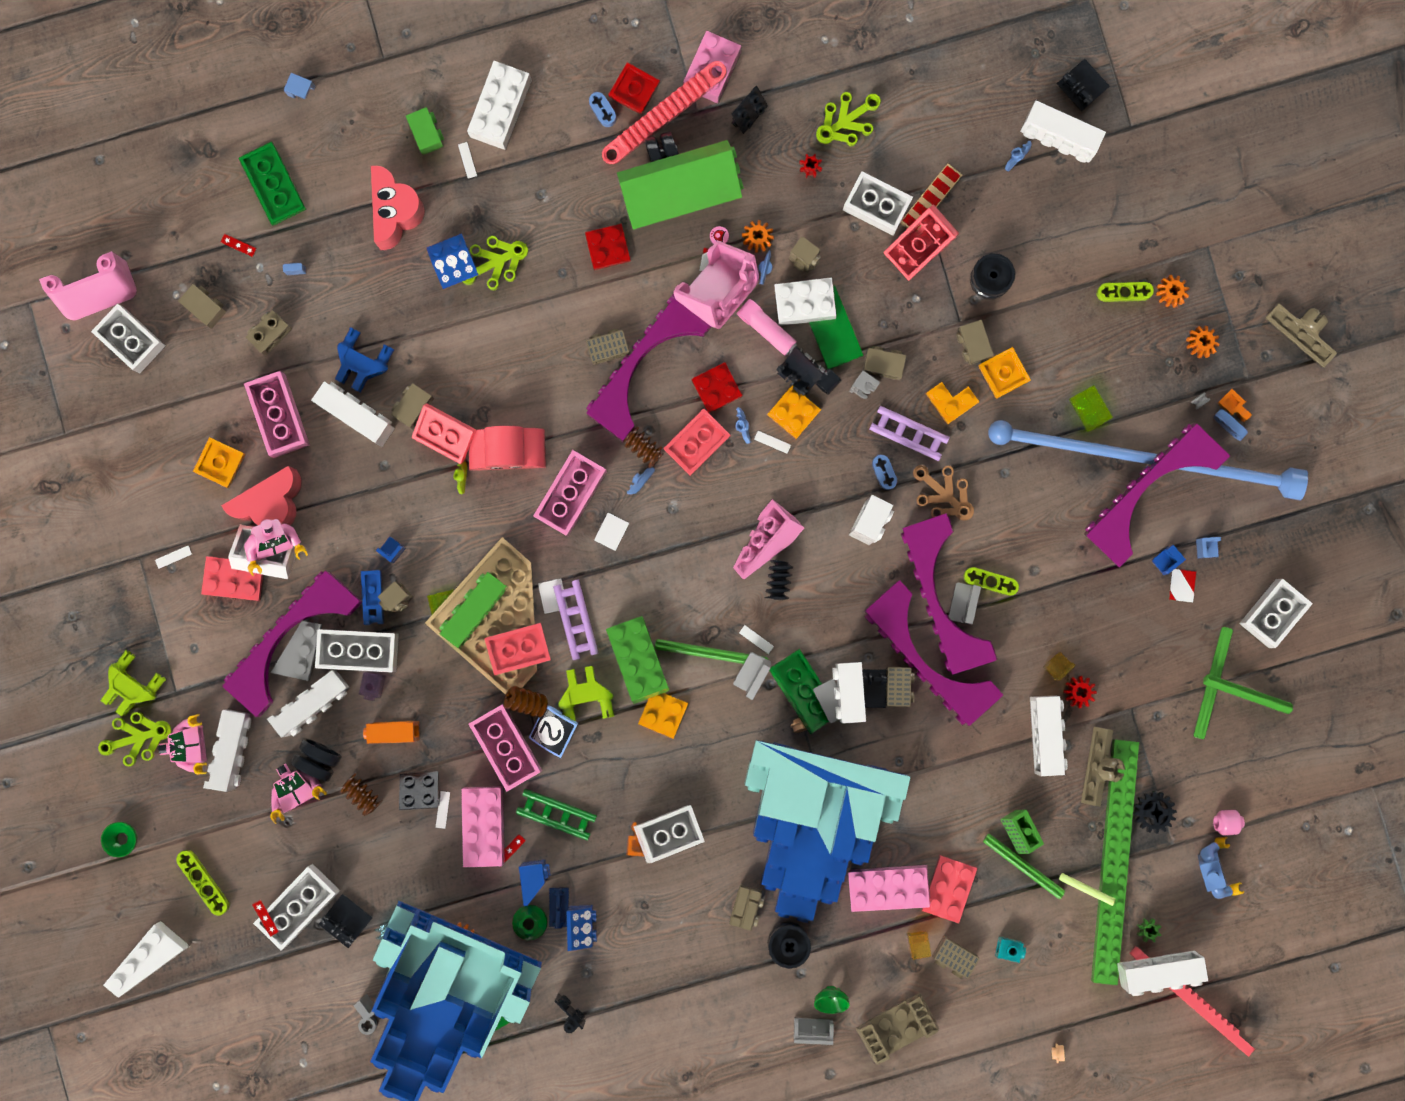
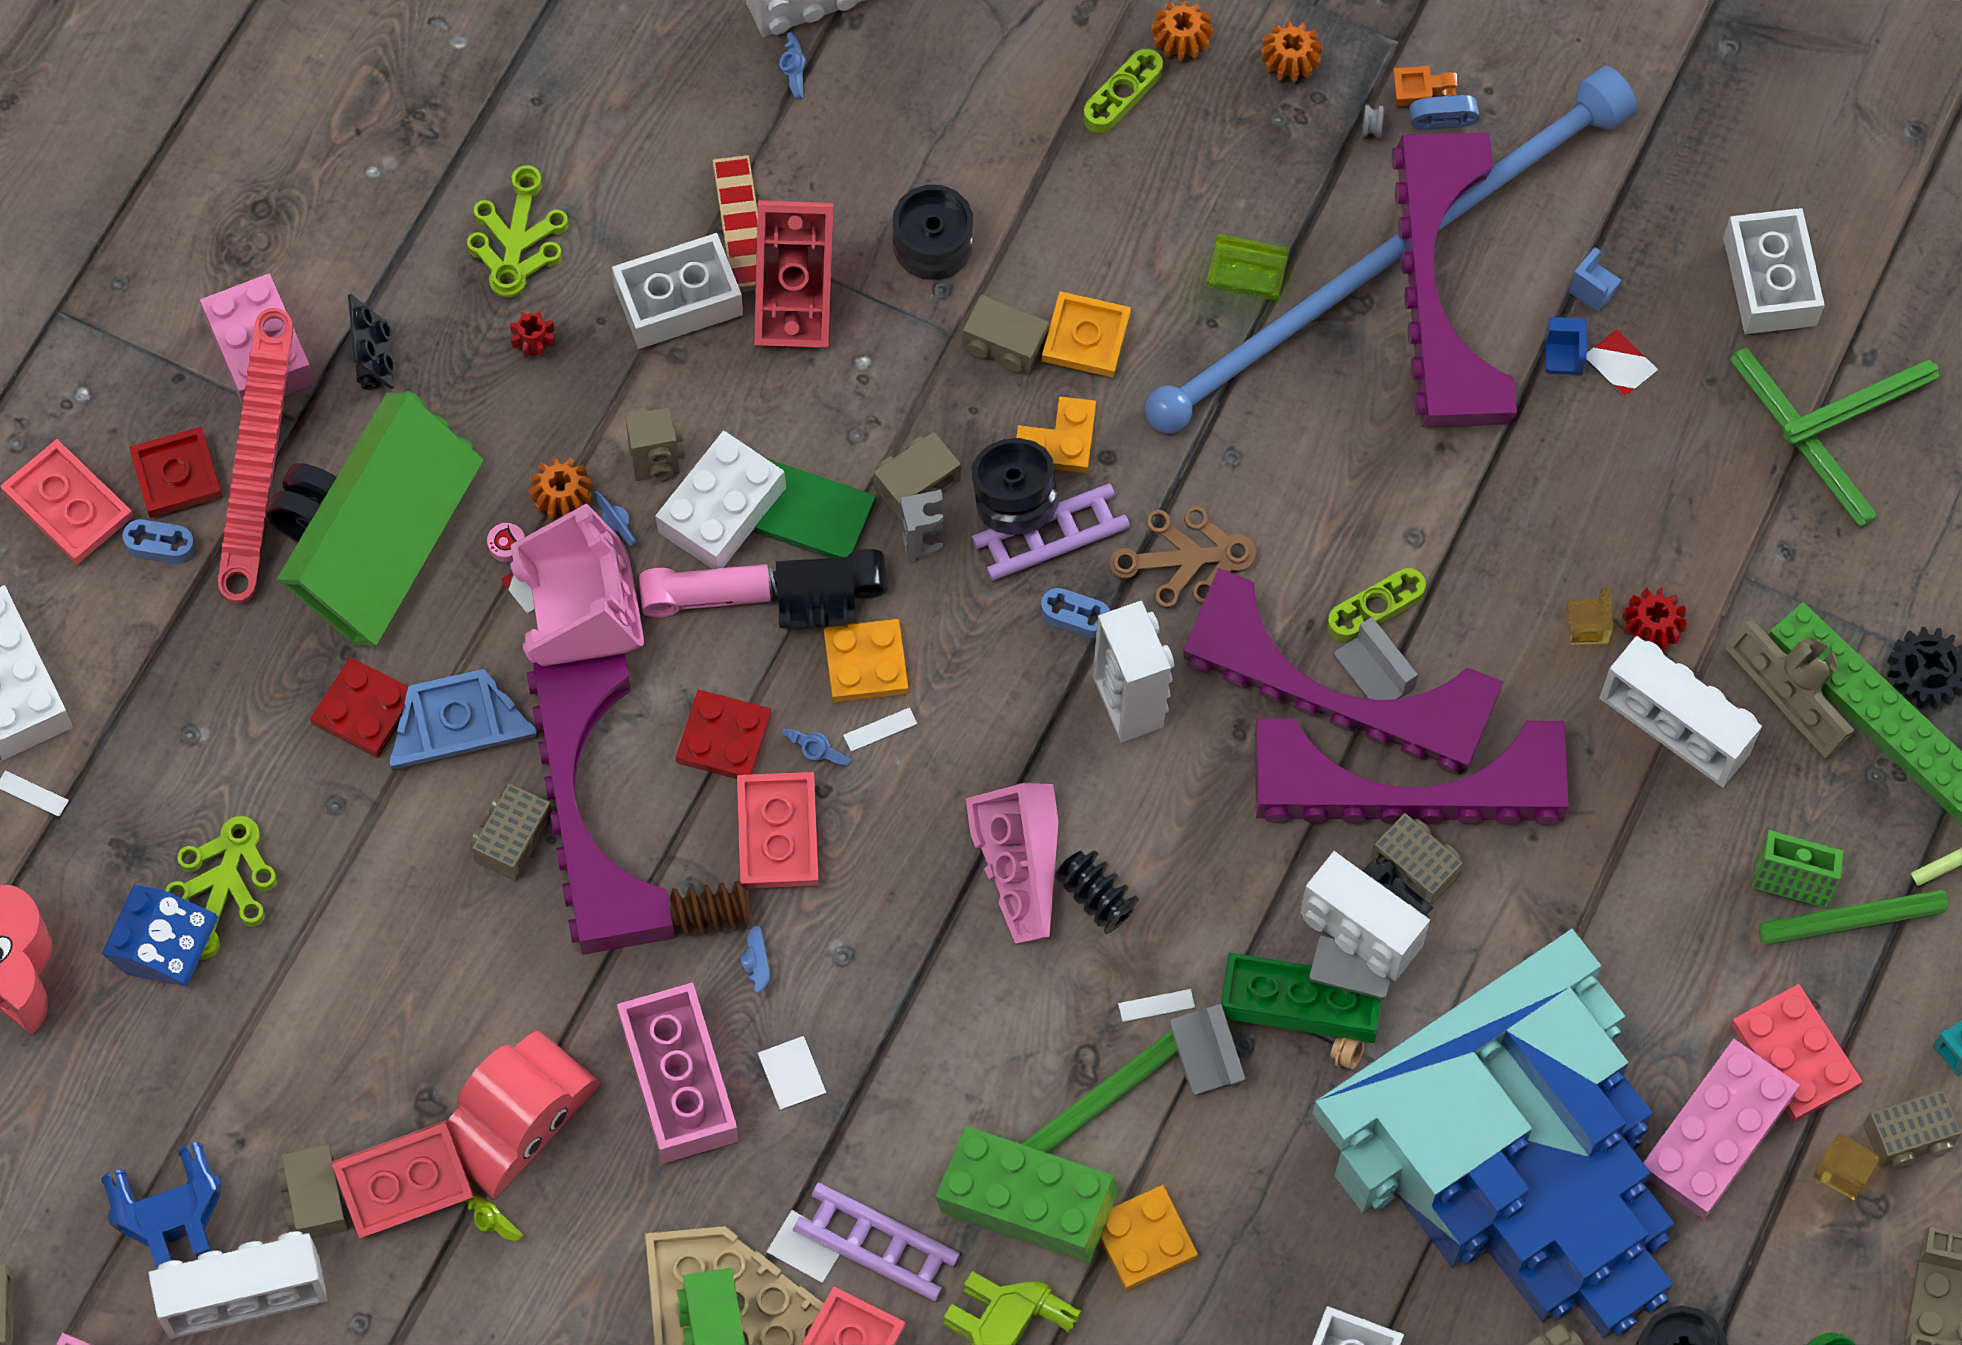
camera: 55 degrees left, 20 degrees down
none -> coral plate [0,439,134,565]
none -> medium blue wing [390,669,536,770]
none -> black wheel [972,438,1058,535]

